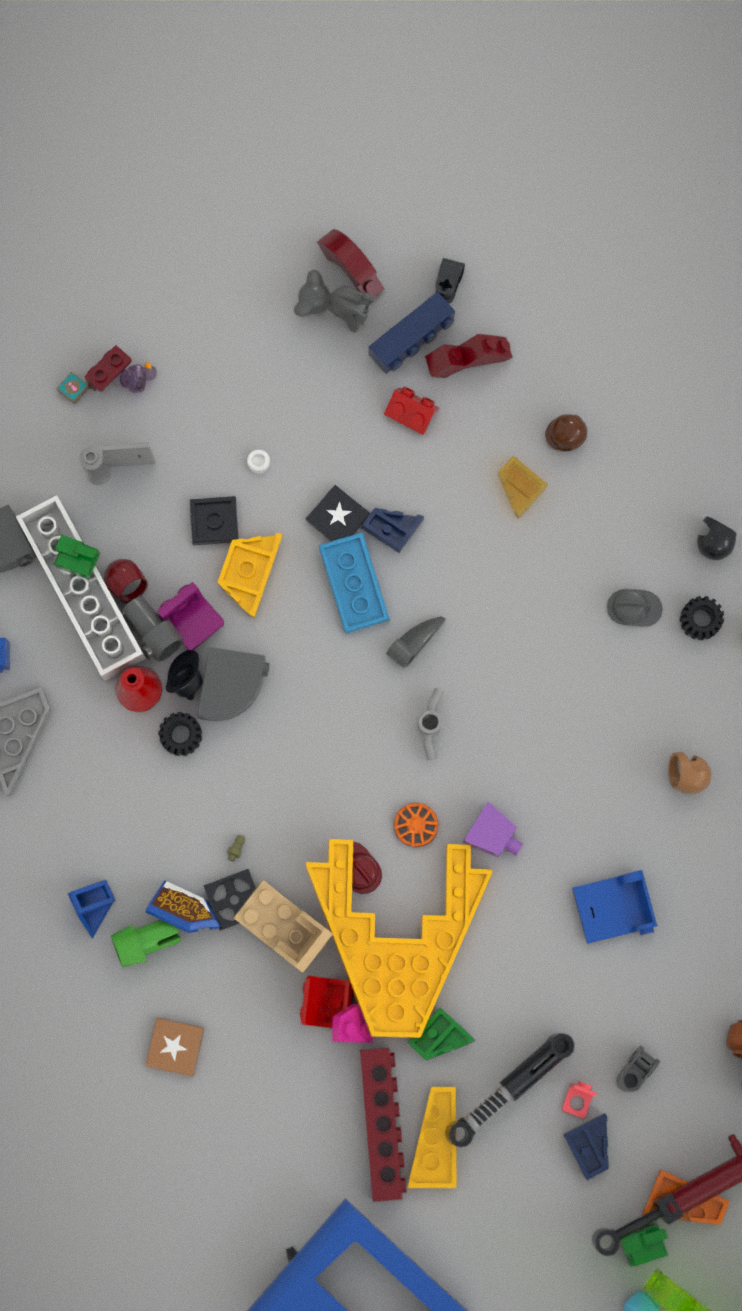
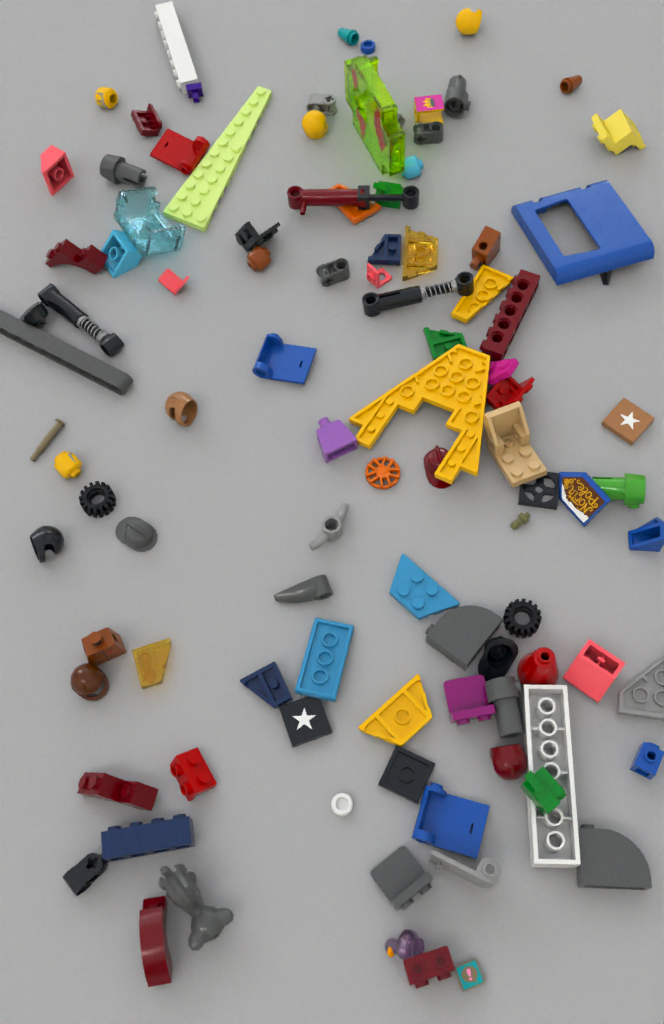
camera: 145 degrees left, 15 degrees down
none -> dark orange torso [81,627,127,666]
none -> dark grey bracket [371,846,433,911]
none -> dark azure wing [389,554,460,620]
none -> clear yellow wing [403,226,438,281]
none -> blue door [412,783,490,859]
none -> dark orange torso [470,226,501,270]
none -> coral slope [562,639,626,703]

